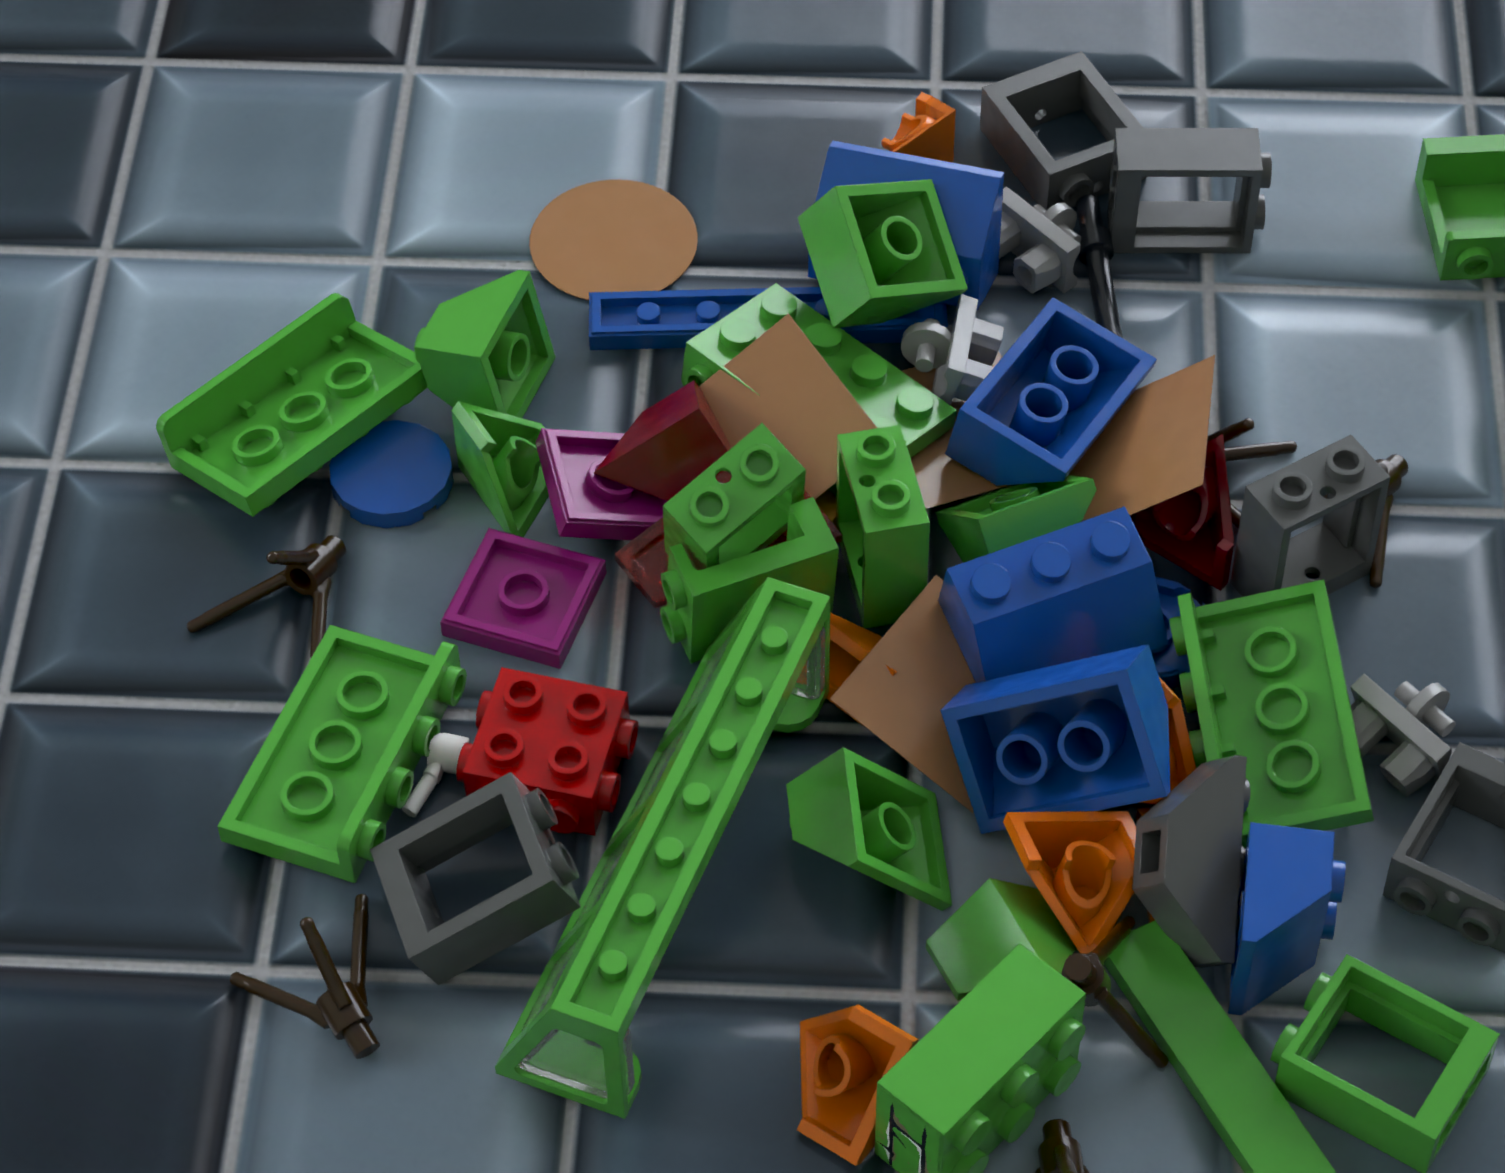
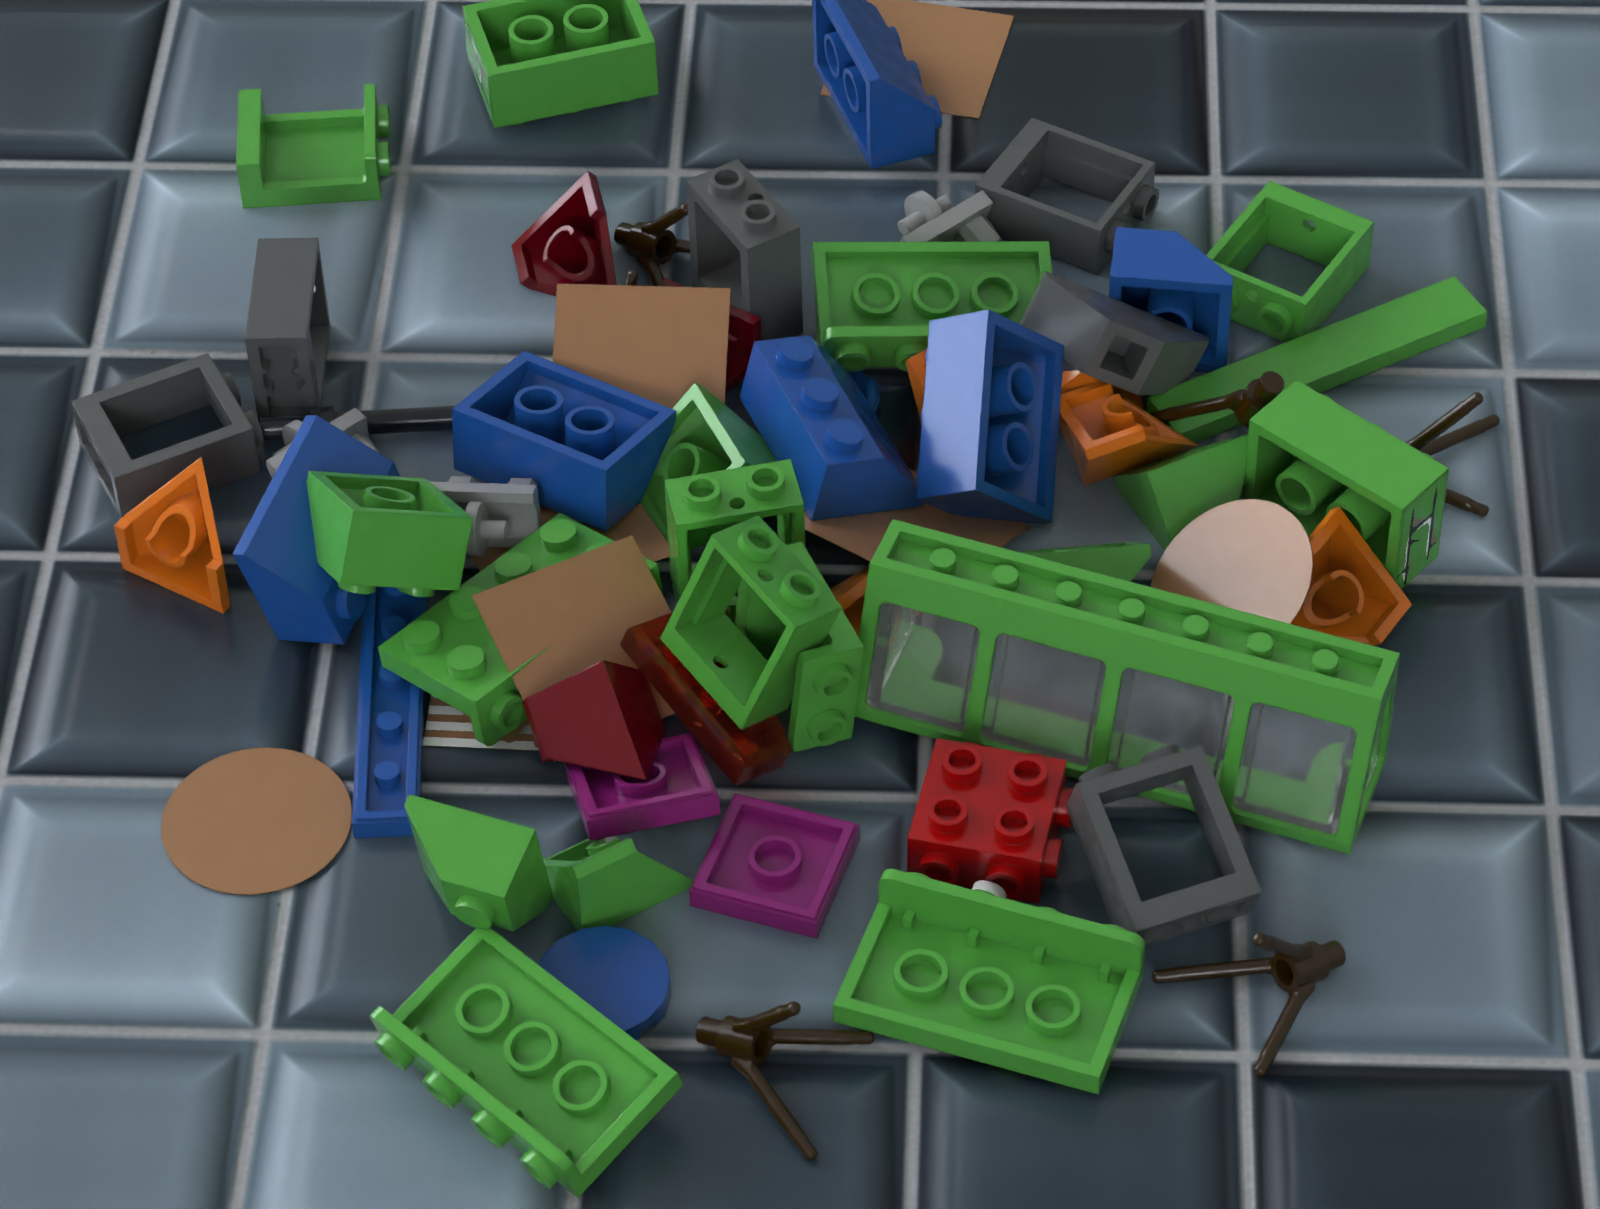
camera: 90 degrees left, 5 degrees down
none -> dark red slope [511,171,617,296]
none -> sticker [1150,499,1313,624]

